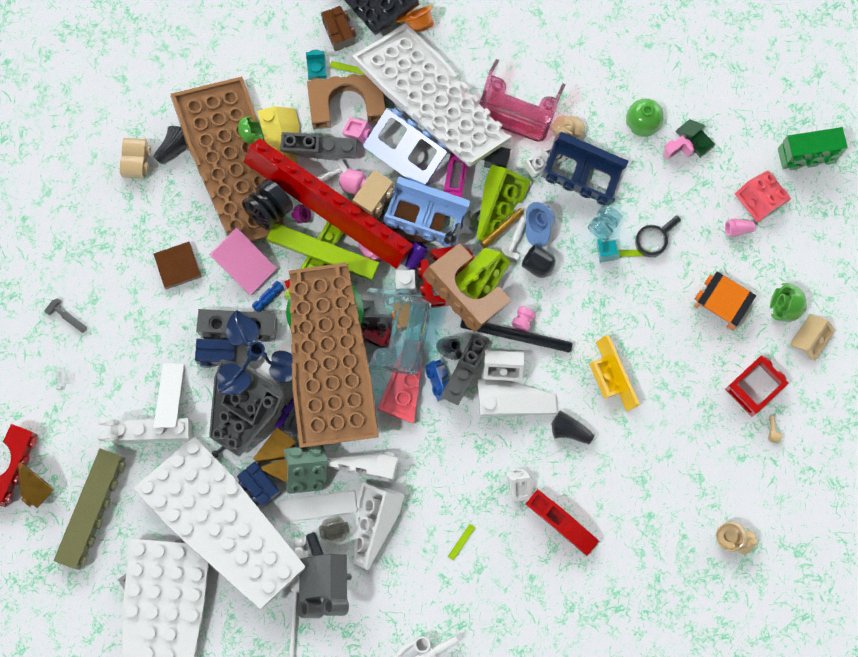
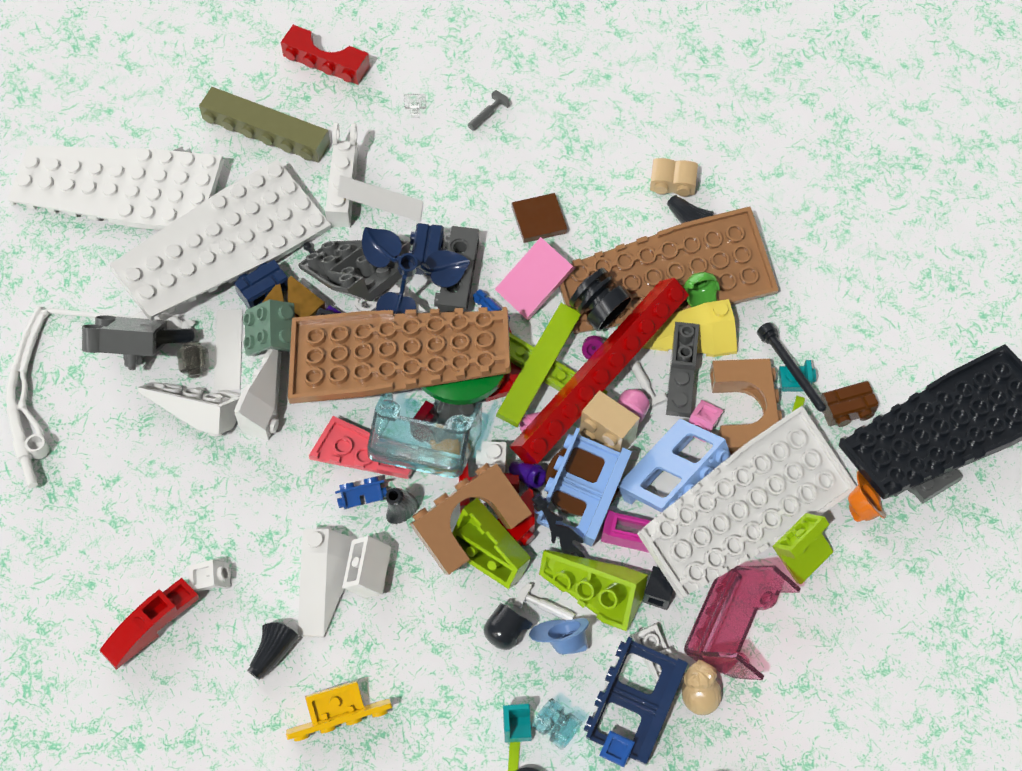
camera: 95 degrees right, 15 degrees down
pearl gold slope [18,462,53,508] -> none
dark grey slope [441,334,490,406] -> none
lime piece [448,524,475,561] -> none
black axle [460,319,573,353] -> none
pearl gold bar [480,208,524,248] -> none
bright pink wheel [511,306,536,332] -> none
none -> blue tile [599,731,635,767]
none -> black piece [757,322,826,412]
none -> lime bracket [772,513,833,584]

